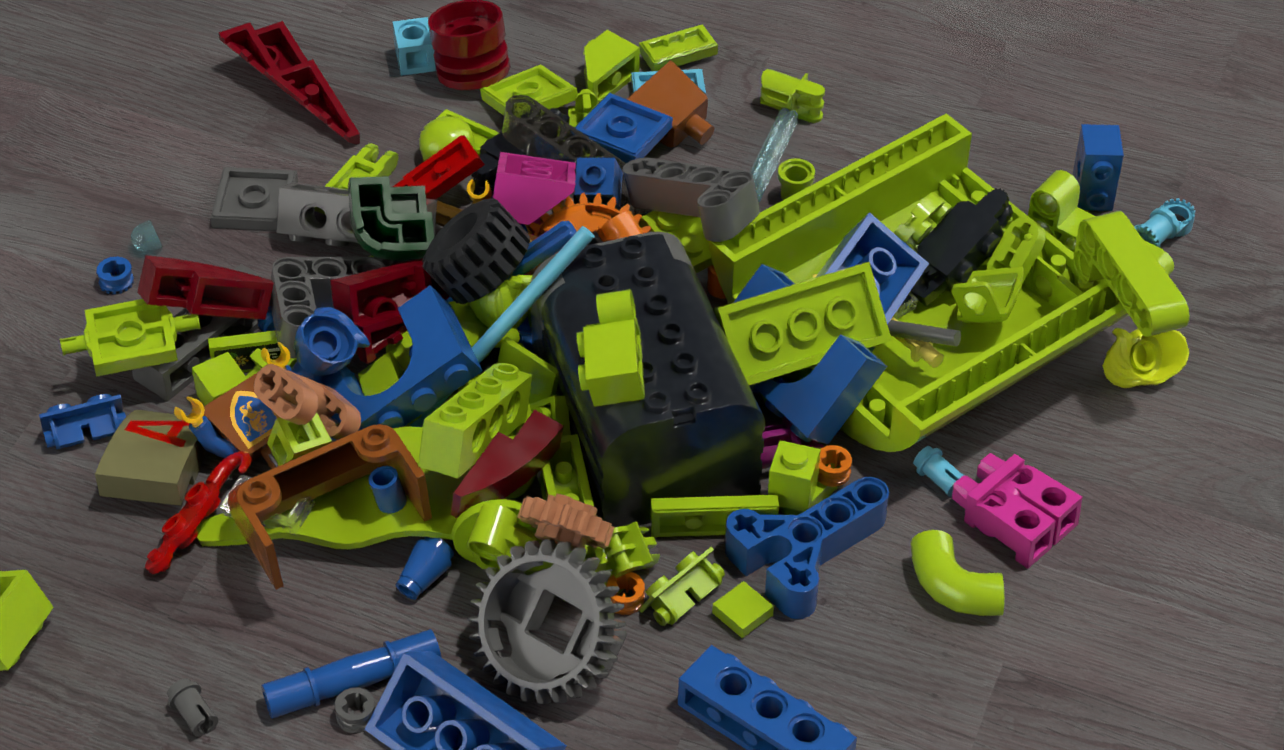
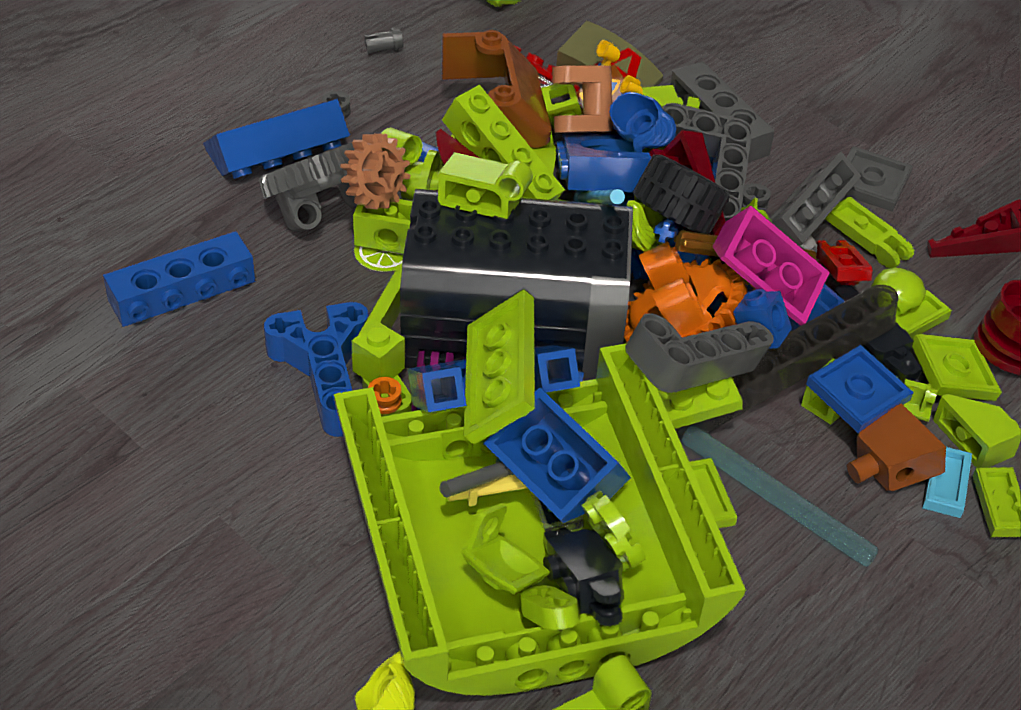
camera: 110 degrees right, 0 degrees up
blue hinge [39,394,126,450] -> none
lime plate [60,299,201,376] -> none
blue bush [97,256,134,294] -> none
clear light blue hinge [131,219,163,253] -> none
dark red slope [137,255,274,320] -> none
blue piece [261,629,442,719] -> none
dark green brick [348,176,434,261] -> none
lime arm [604,521,660,578] -> none
orange bush [606,572,645,615] -> none
lime hinge [639,547,725,626] -> none
lime tile [712,581,774,639] -> none
lime arm [760,69,825,123] -> none
lime piece [777,158,815,200] -> none
lime cylinder [911,530,1005,616] -> none
medium azure pin [913,446,966,497] -> none
dark pink hips [952,453,1083,569] -> none
lime beam [1073,211,1190,337] -> none

